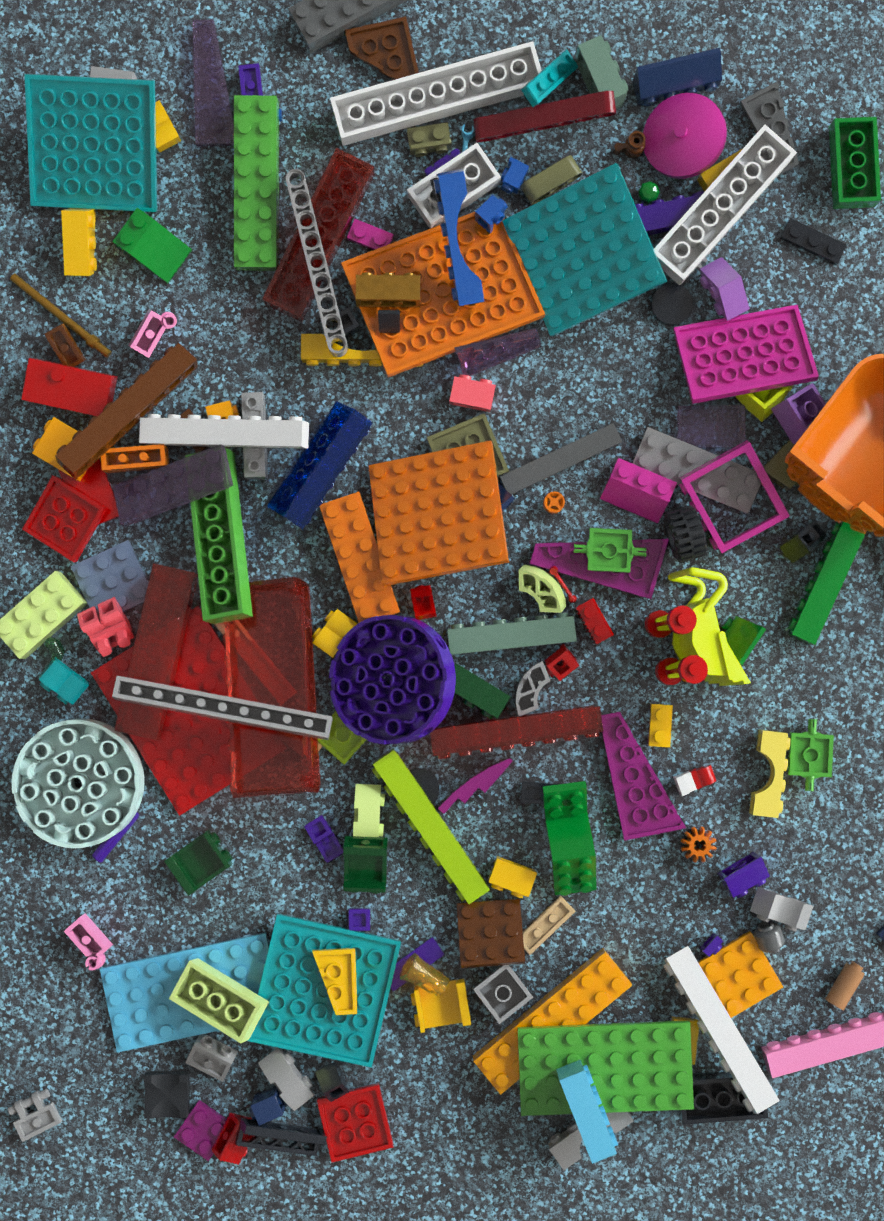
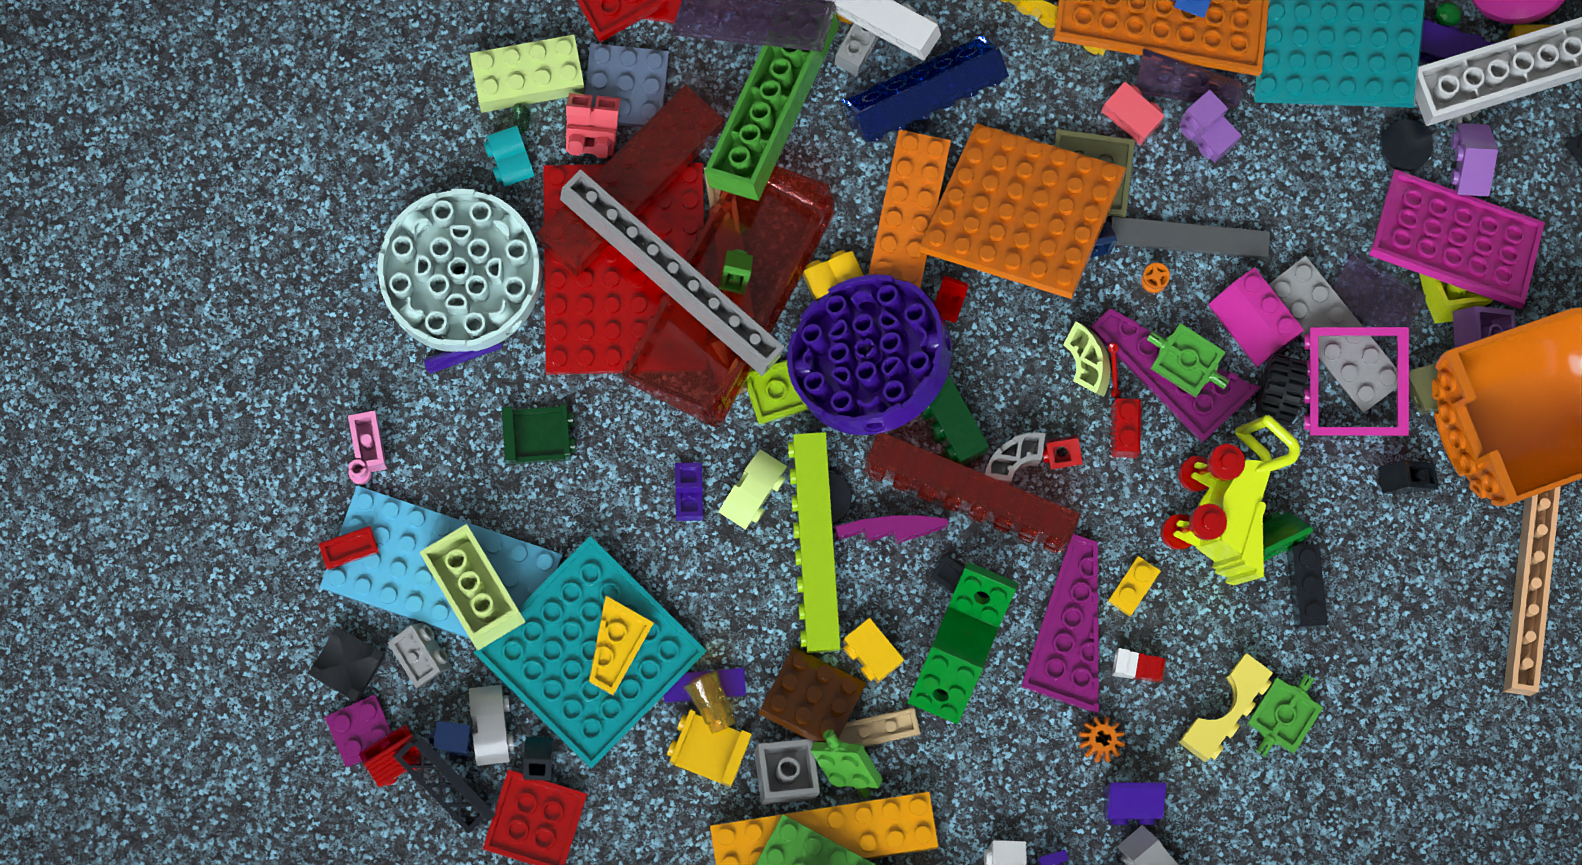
camera: 25 degrees right, 10 degrees down
light grey plate [8,1089,62,1142] -> none
dark green panel [343,836,388,894] -> none
dark purple plate [349,908,370,931] -> none
sand green brick [447,613,577,655] -> none
green brick [787,521,866,645] -> none
none -> red tile [318,526,380,570]
none -> bright green slope [718,249,753,294]
none -> bright green plate [810,729,883,798]
none -> medium lavender brick [1179,90,1242,163]
none -> black brick [1286,544,1328,631]

